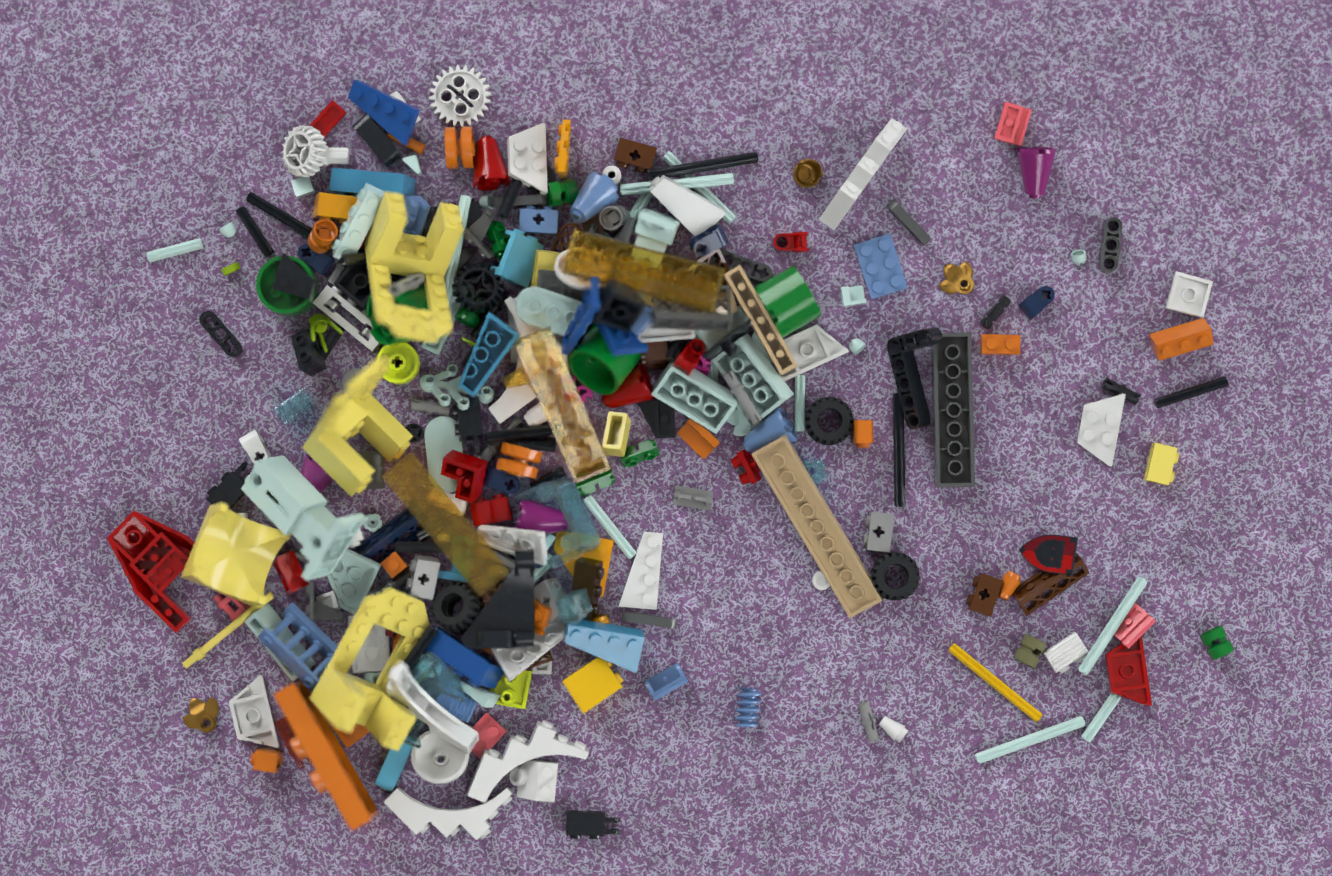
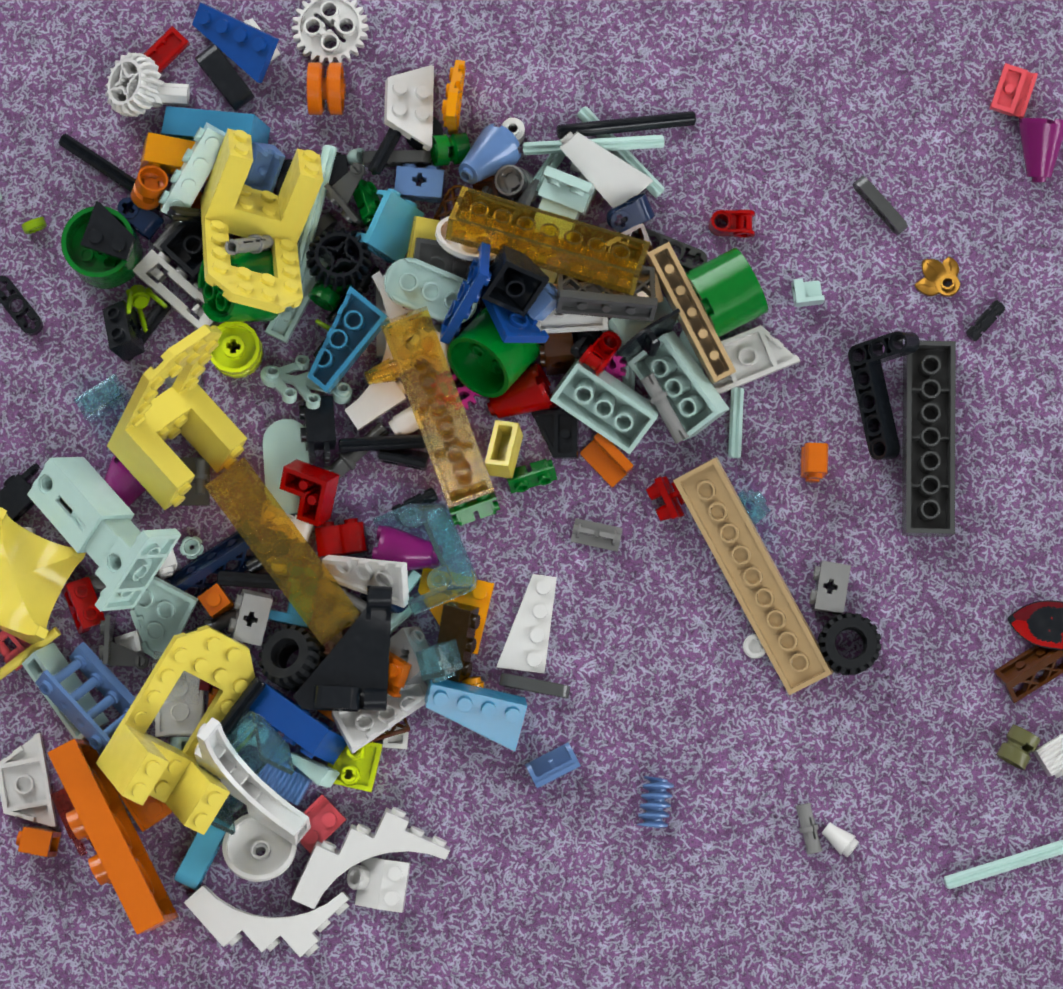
camera: 10 degrees right, 5 degrees down
light aqua hinge [219,222,236,237] -> none
black axle [236,206,274,257] -> none
white piece [239,429,271,464] -> none
light aqua slope [291,176,315,199] -> none
orange piece [387,133,426,155] -> none
light aqua slope [402,155,422,176] -> none
black wheel [405,423,424,443] -> none
light grey pin [411,398,451,416] -> none
red cone [472,135,511,191] -> none
dark blue piece [483,467,520,494] -> none
orange wheel [496,442,543,479] -> none
yellow slope [562,657,623,714] -> none
black hinge [566,810,621,839] -> none
light aqua axle [583,495,636,559] -> none
reddish brown brick [614,138,657,174] -> none
light aqua plate [727,402,763,436] -> none
medium blue cone [743,407,798,453] -> none
pearl gold hair [792,158,823,188] -> none
black tyre [805,396,854,445] -> none
white arch [819,118,907,230] -> none
light aqua hinge [849,339,866,355] -> none
medium blue plate [853,234,908,300] -> none
black axle [893,393,906,507] -> none
yellow axle [948,643,1042,722] -> none
reddish brown brick [966,573,1003,617] -> none
orange piece [979,334,1020,356] -> none
orange cone [998,571,1021,601] -> none
dark blue piece [1018,286,1055,320] -> none

